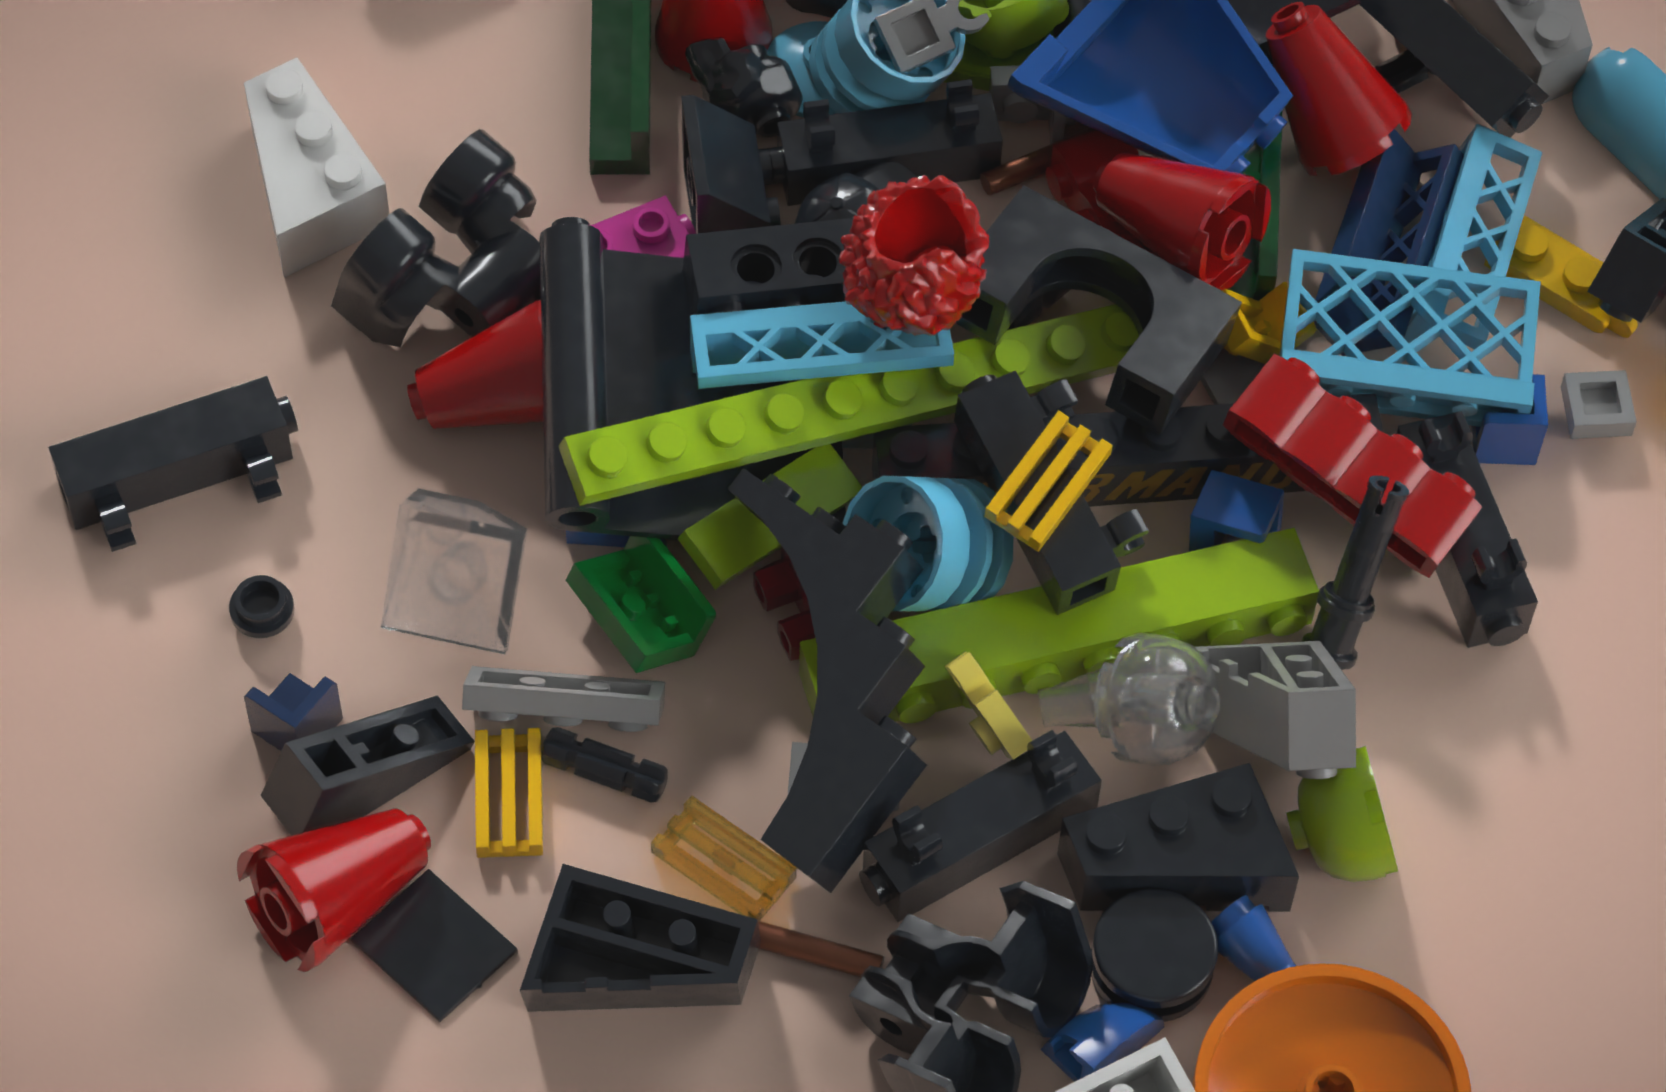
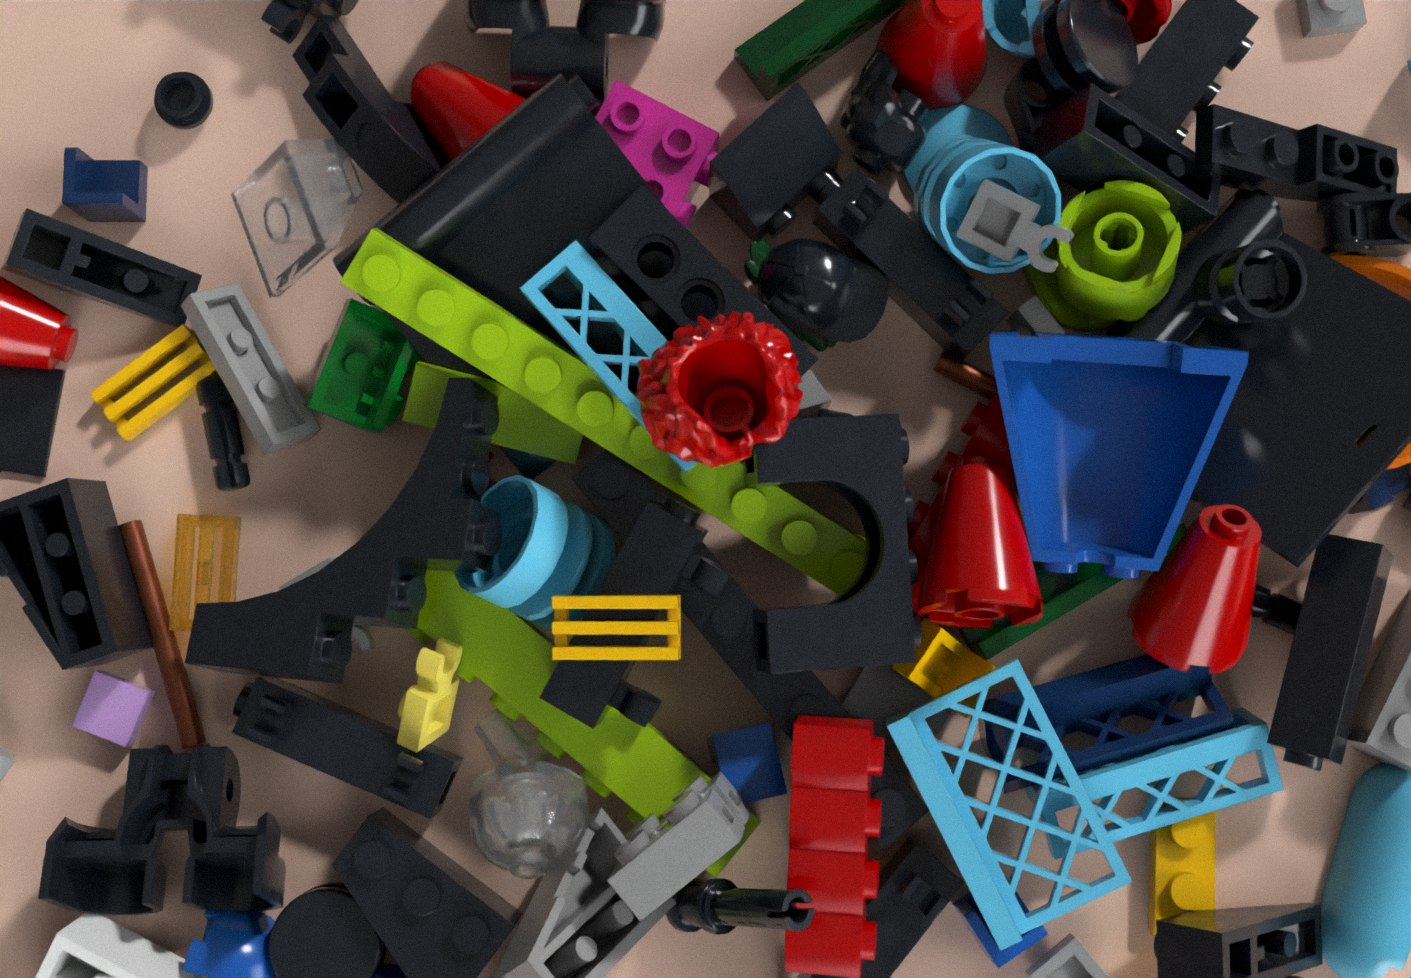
camera: 55 degrees right, 25 degrees up
none -> lavender tile [71,670,156,747]
none -> black slope [292,14,450,204]
none -> light grey piece [607,771,752,921]

